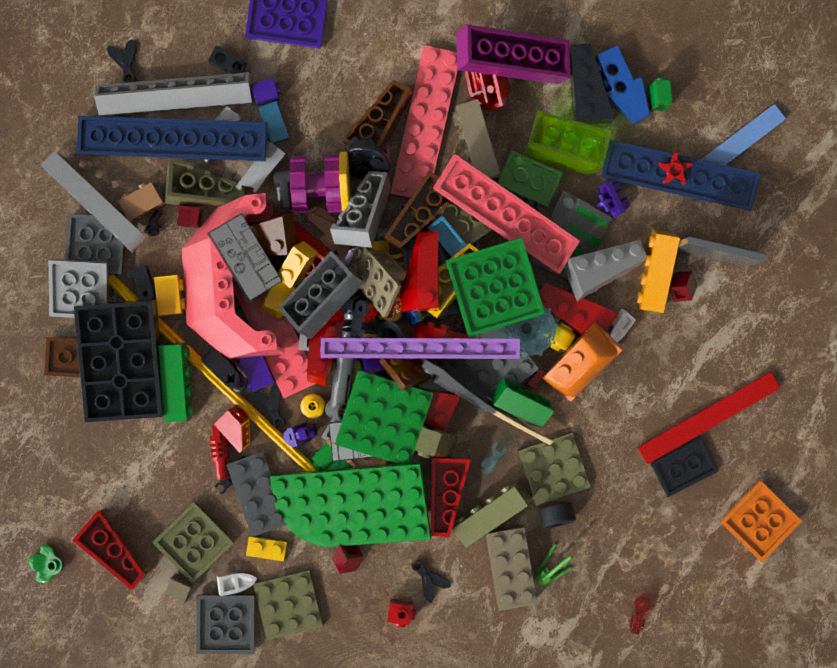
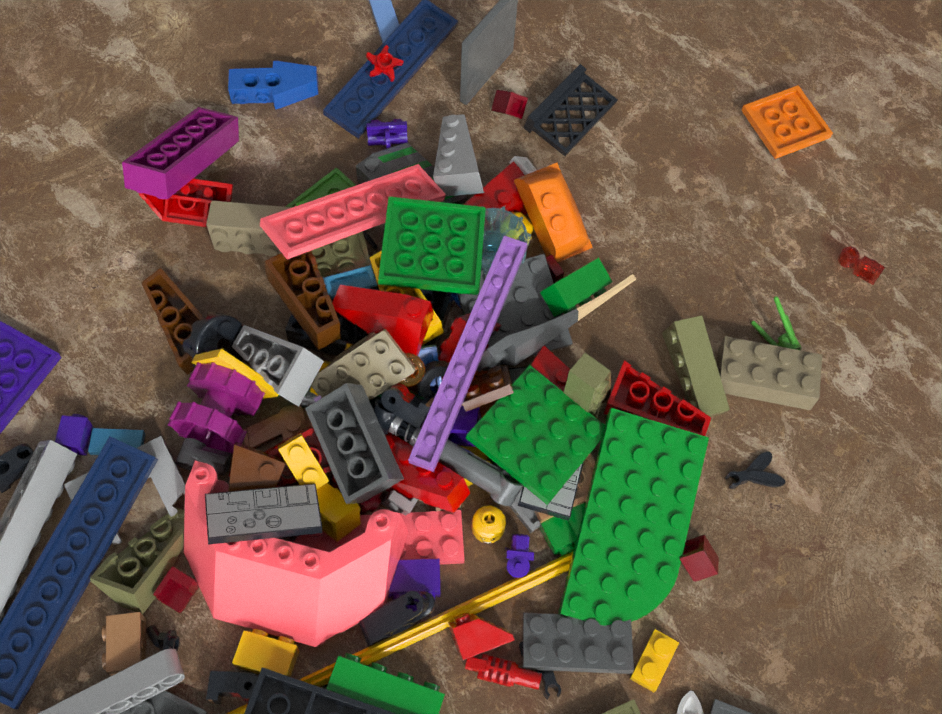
camera: 75 degrees left, 25 degrees down
black piece [252,383,285,428] -> none
olive plate [253,569,323,640] -> none
red brick [387,599,416,627] -> none
coral plate [390,45,458,199] -> none
clear light blue plate [480,441,507,476] -> none
olive plate [517,432,591,505] -> none
clear neon green windscreen [527,110,612,174] -> none
black tyre [538,502,576,529] -> none
black wedge [570,43,615,126] -> none
light orange wedge [637,228,680,313] -> none
red tile [637,372,780,464] -> none
green brick [648,77,673,111] -> none
black tile [649,437,719,497] -> none
none -> black fence [524,64,618,156]

